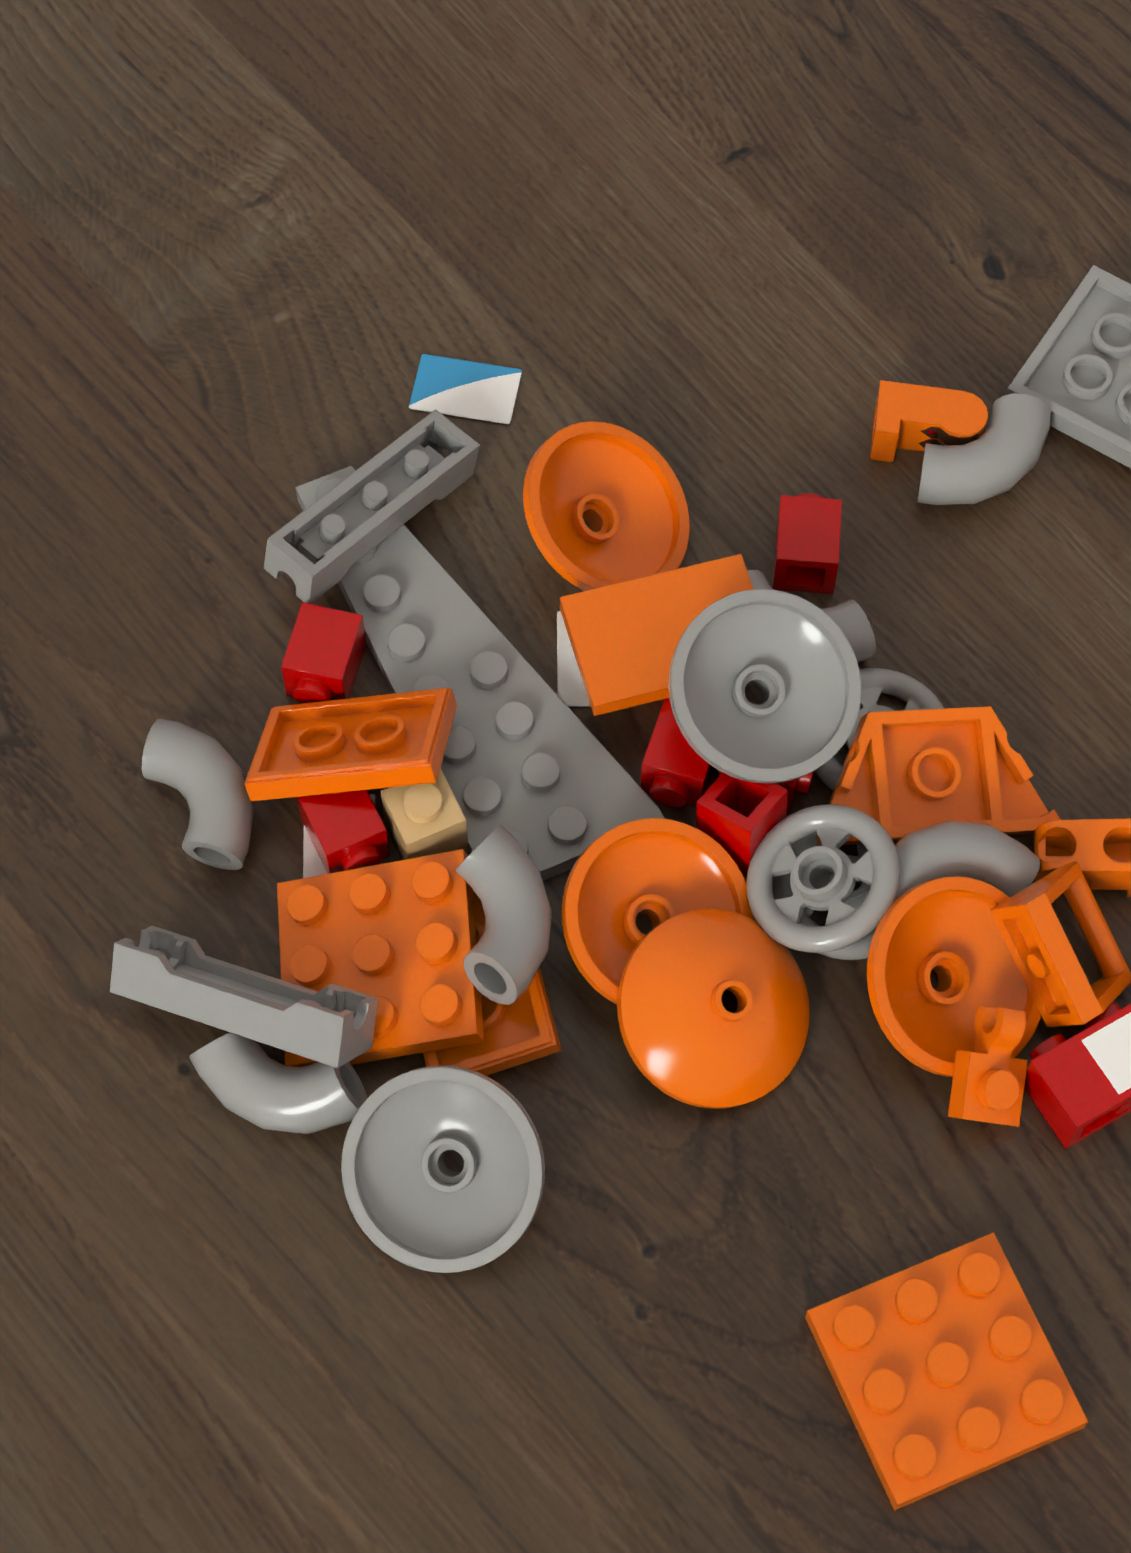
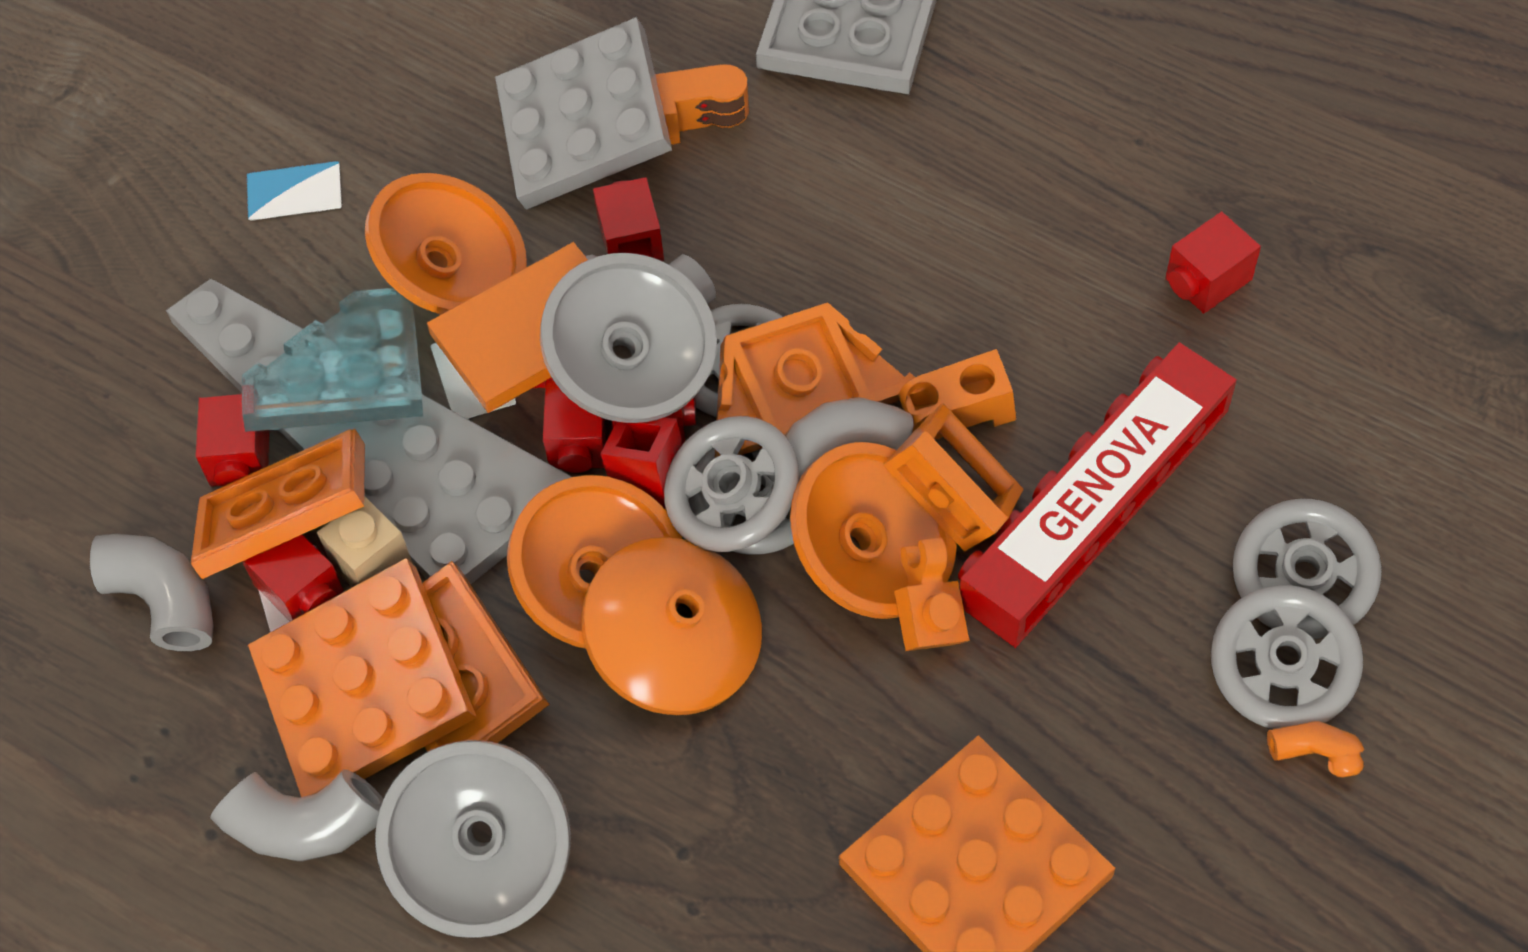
camera: 15 degrees left, 5 degrees down
light grey piece [110,926,378,1068] -> none
light grey piece [263,409,480,604] -> none
light grey cylinder [455,824,552,1005] -> none
light grey cylinder [917,393,1051,505] -> none
none -> clear light blue plate [242,288,424,432]
none -> light grey plate [495,17,672,210]

